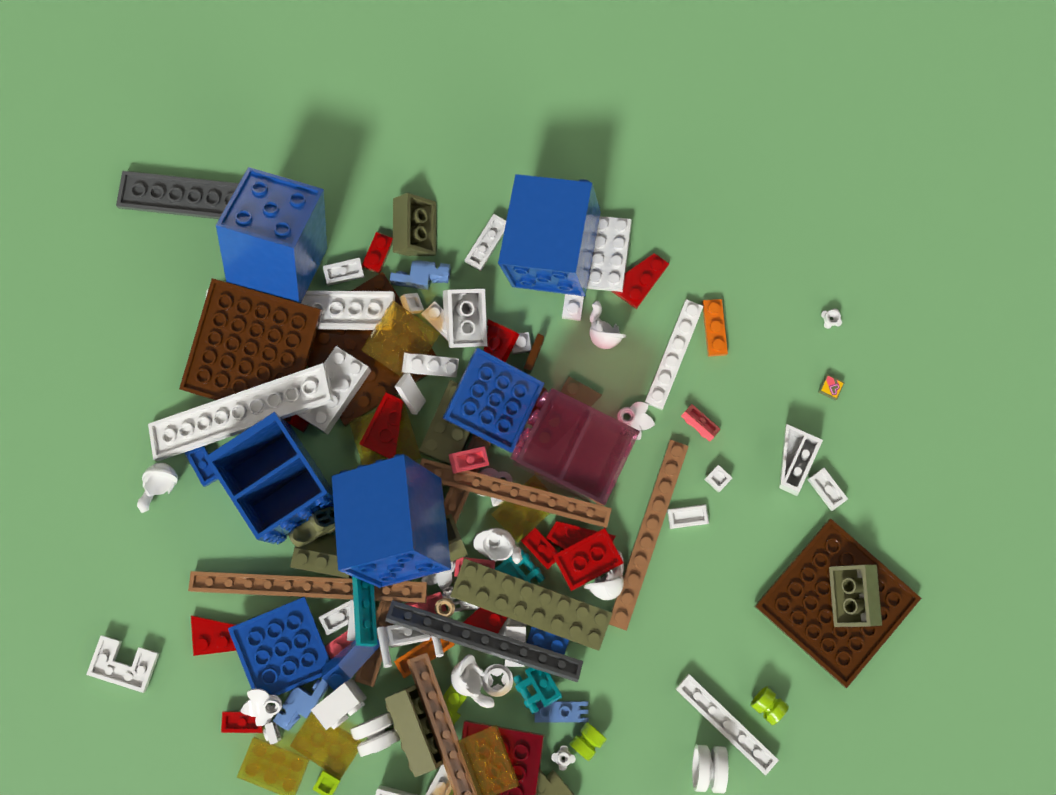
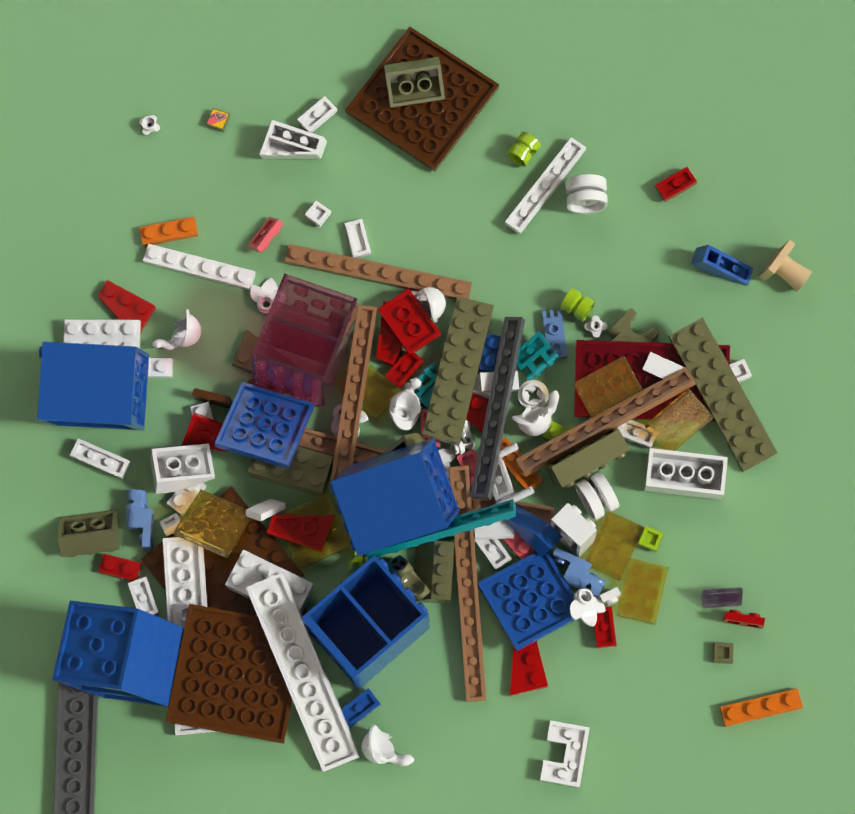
camera: 85 degrees left, 5 degrees down
white plate [402,352,459,377] -> none
tan plate [435,598,455,618] -> none
coral plate [448,446,489,474] -> none

